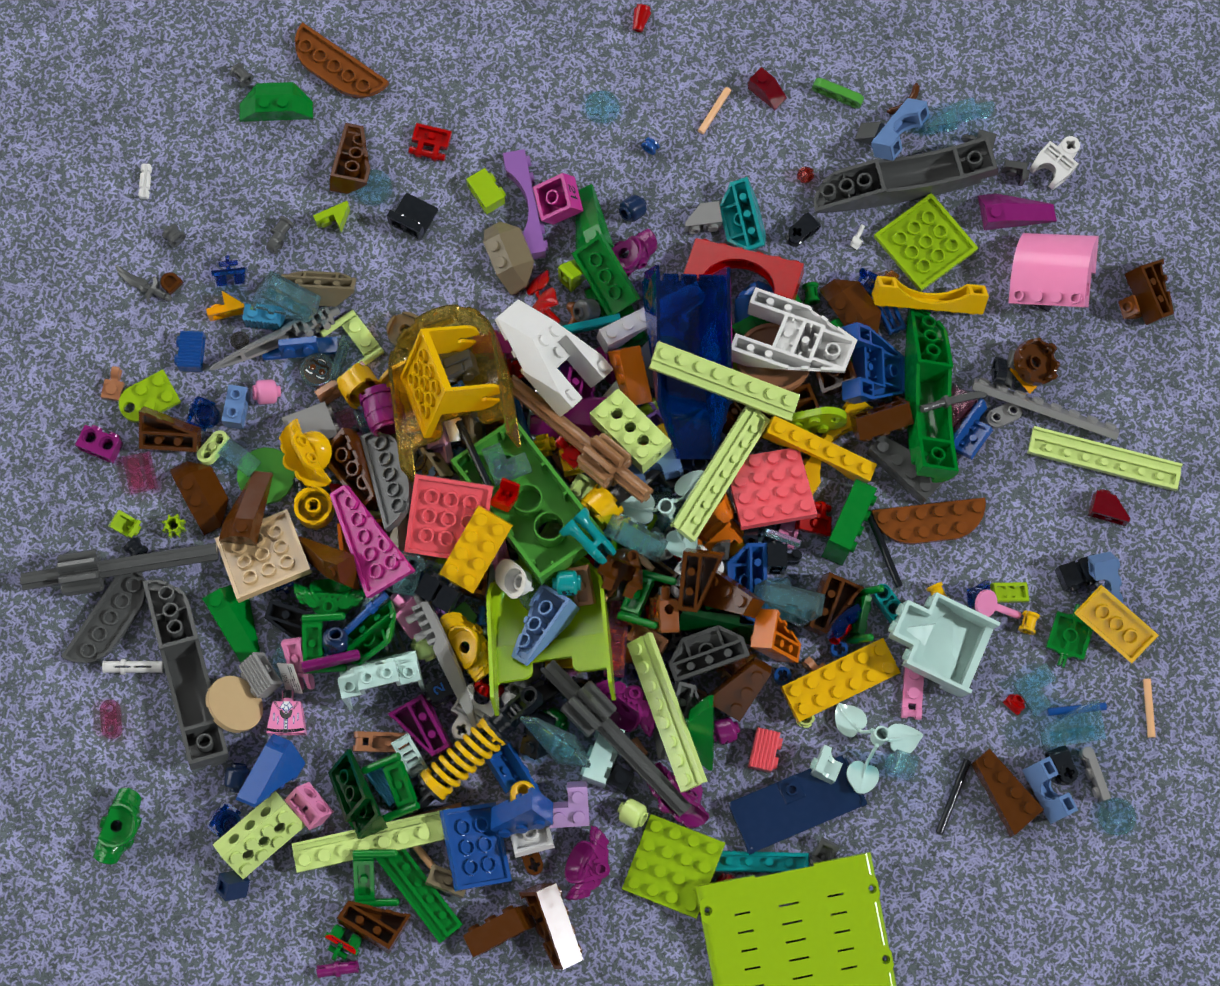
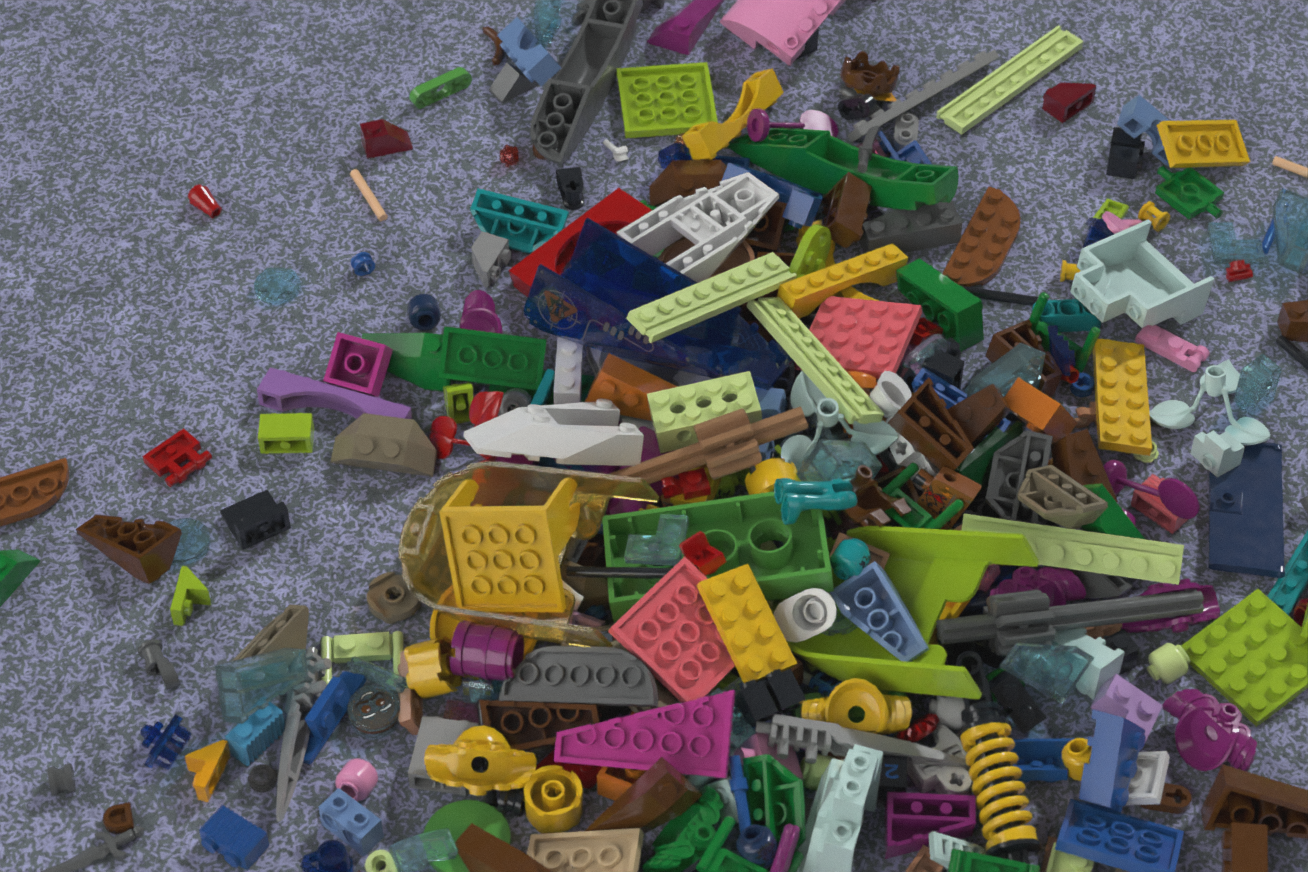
camera: 55 degrees left, 25 degrees down
none -> magenta piece [747,108,838,142]
none -> white piece [869,371,912,418]
none -> dark tan wedge [1018,465,1108,529]
none -> magenta piece [1103,460,1200,519]

